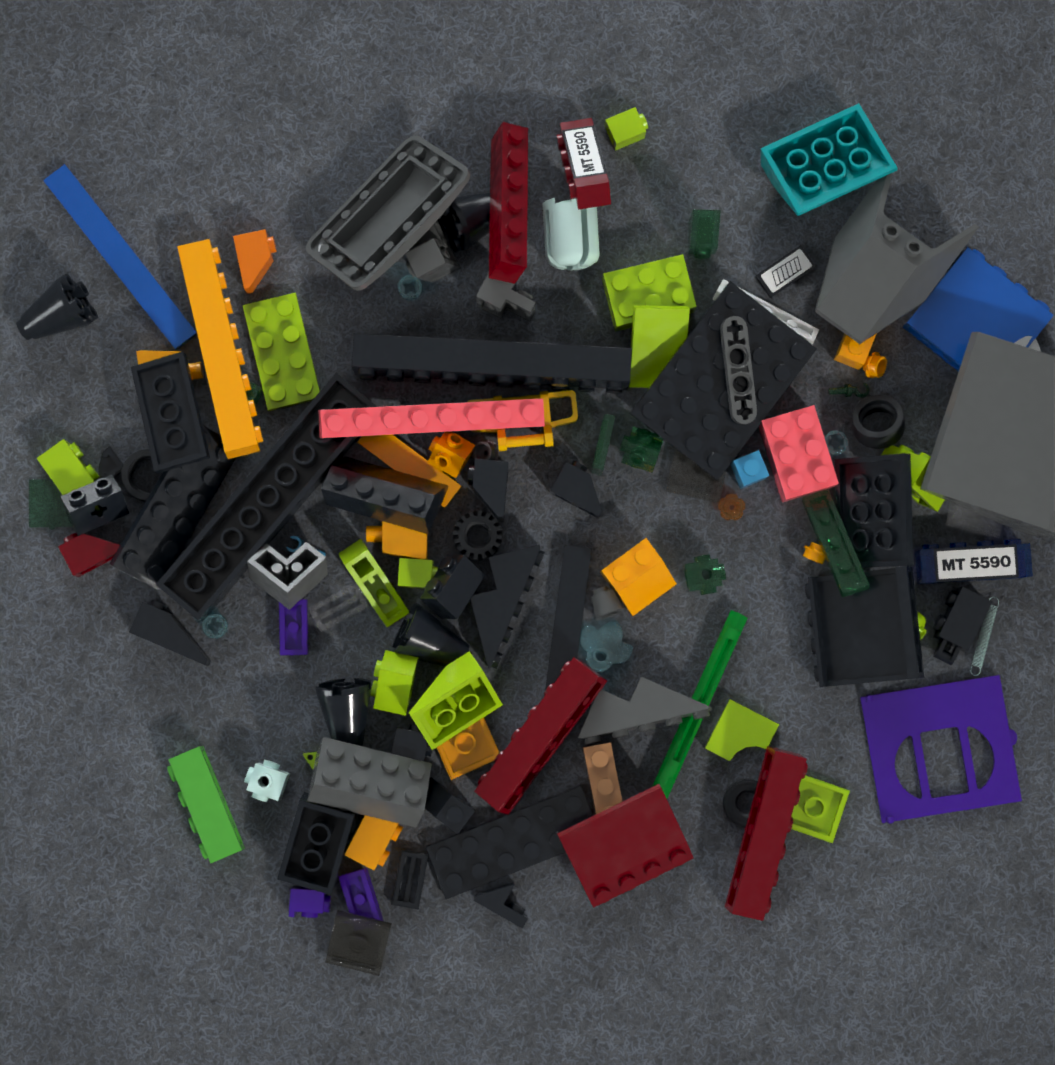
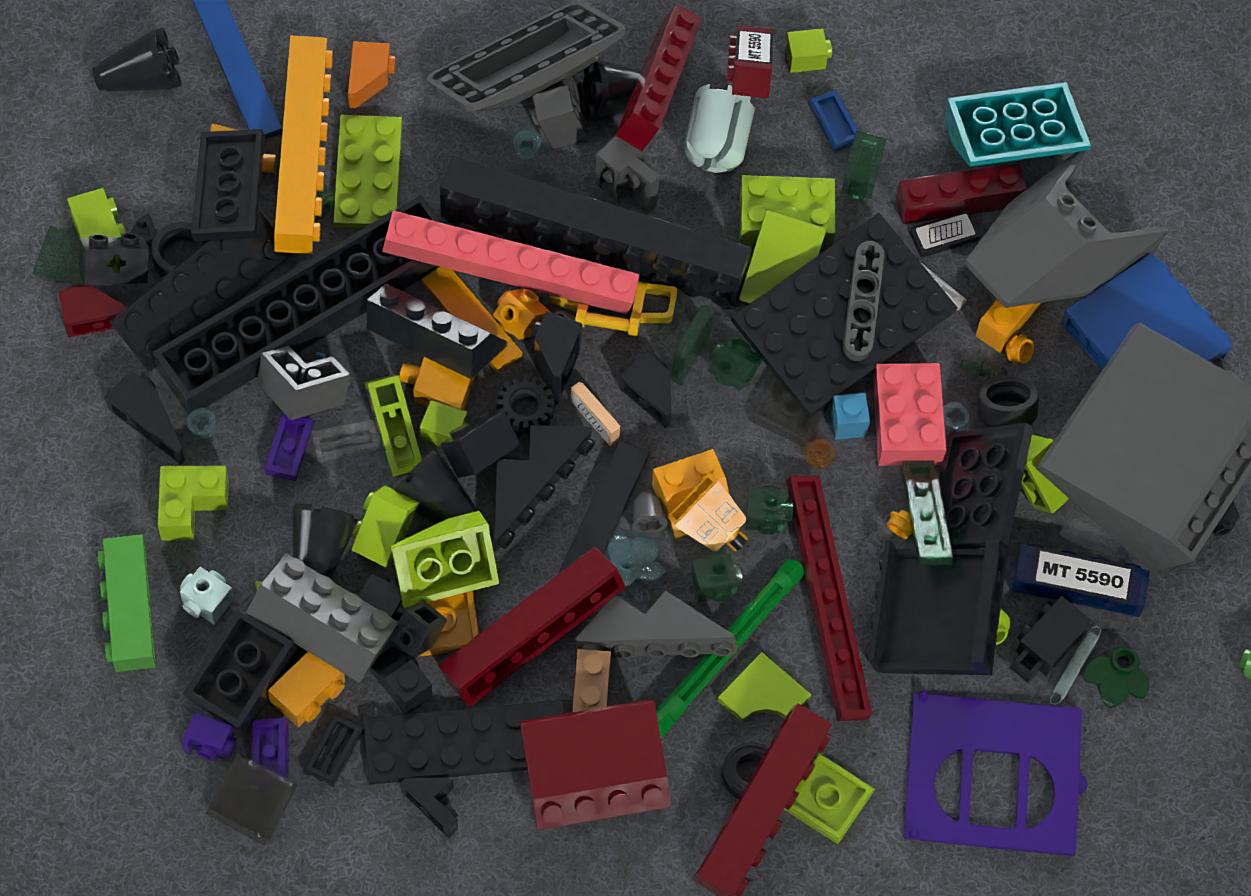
camera: 15 degrees right, 20 degrees down
none -> lime brick [158,466,229,541]
none -> black brick [389,600,448,659]
none -> light nougat tile [570,382,620,447]
none -> light orange torso [667,472,748,552]
none -> clear green brick [691,552,742,602]
none -> dark red plate [785,475,872,722]
none -> blue tile [808,90,863,152]
none -> dark red brick [896,163,1027,224]
none -> dark green plate [1083,646,1149,708]

